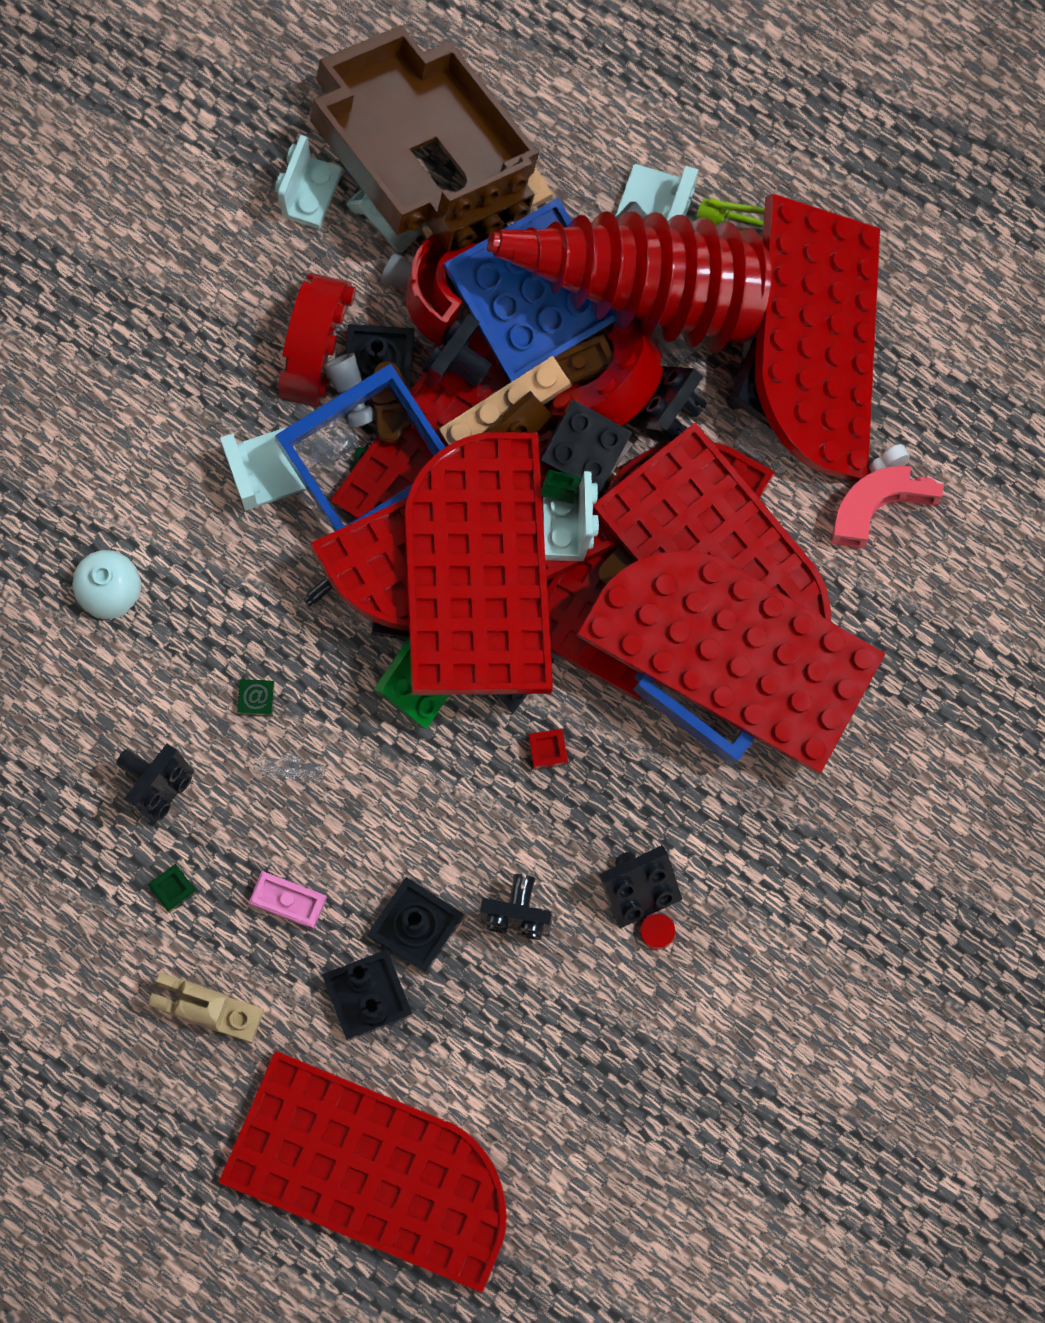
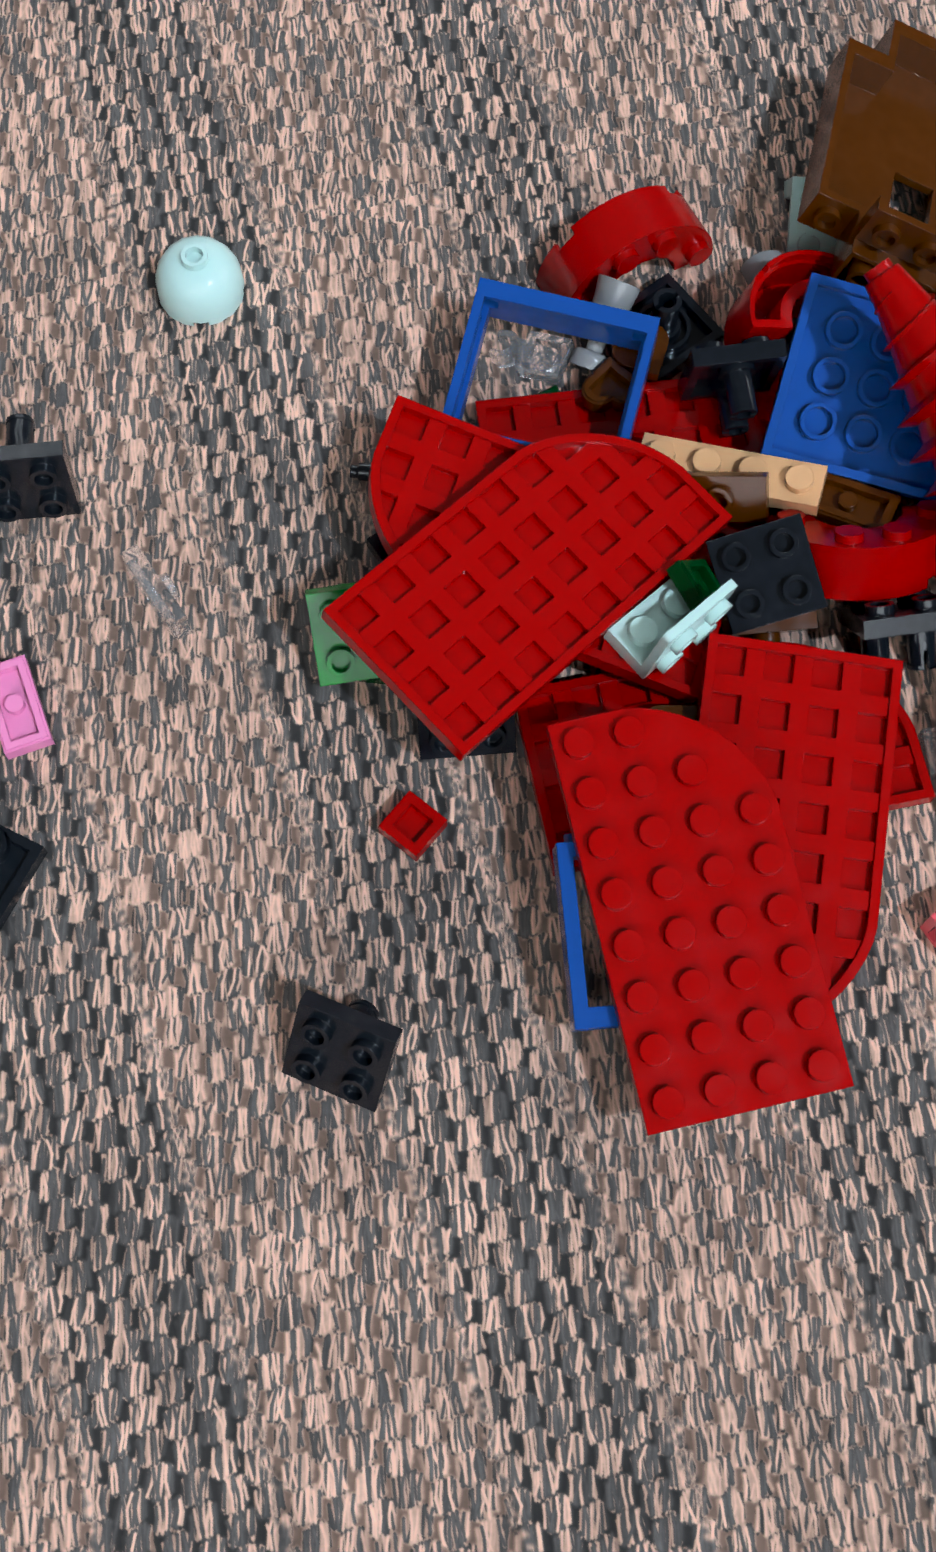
camera: 45 degrees right, 5 degrees down
light aqua bracket [220,428,307,511] -> none
dark green tile [237,679,275,717] -> none
light aqua bracket [275,135,342,229] -> none
black plate [367,877,465,974] -> none
black plate [480,874,552,940] -> none
red tile [640,913,675,950] -> none

